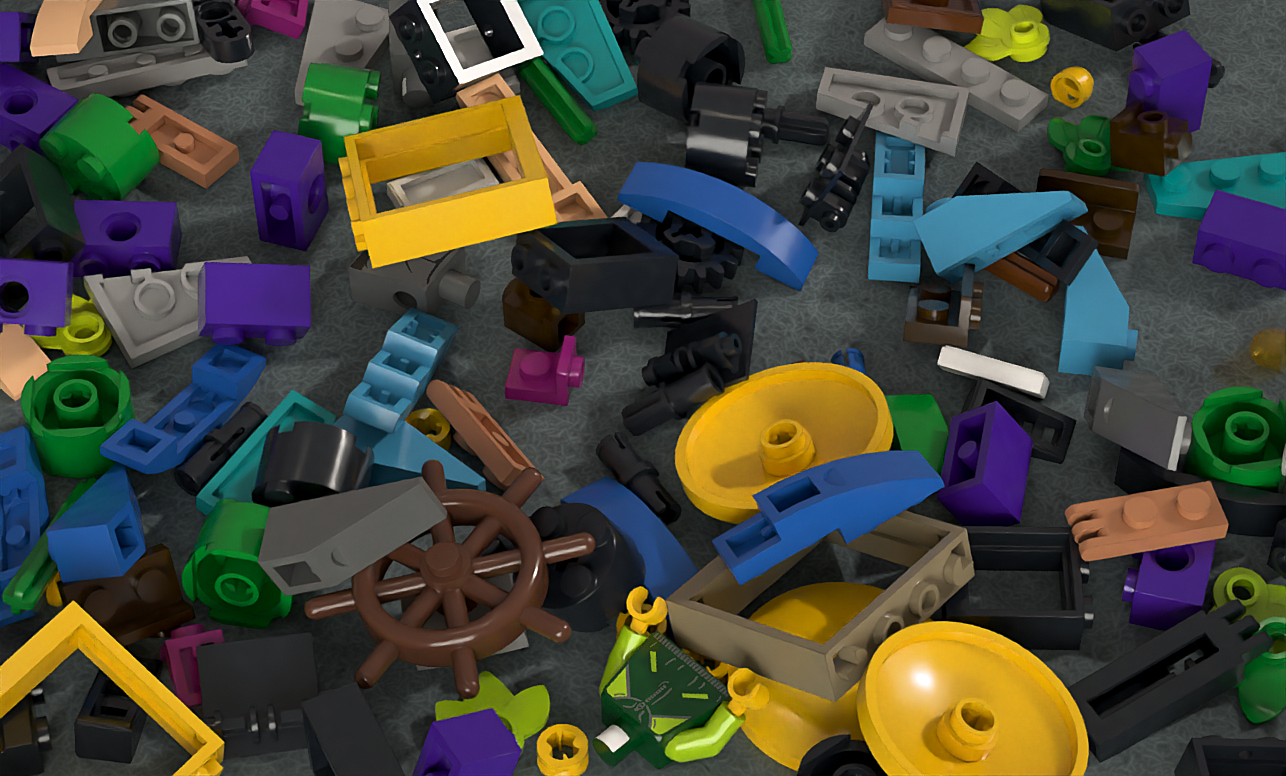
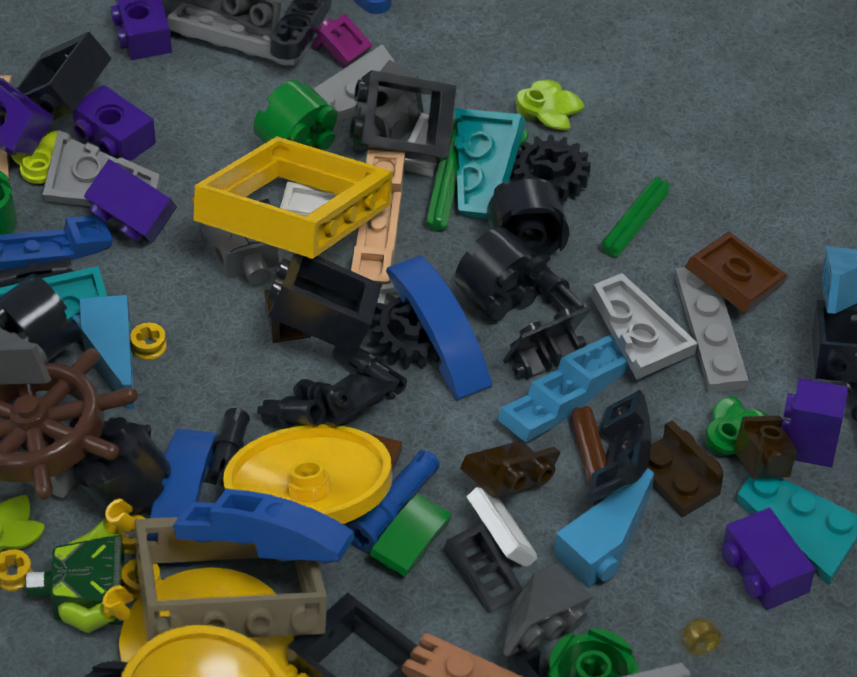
camera: 40 degrees right, 0 degrees up
green brick [39,93,160,201] -> none
nougat hinge [125,95,240,189] -> none
dark purple brick [250,130,329,252] -> none
dark azure slope [342,308,460,434] -> none
nougat hinge [426,379,545,491] -> none
magenta bracket [505,335,585,406] -> none
dark azure slope [913,191,1088,283] -> none
dark purple brick [937,401,1033,527] -> none
neon yellow plate [964,4,1050,62] -> none
yellow hinge [1051,66,1094,109] -> none

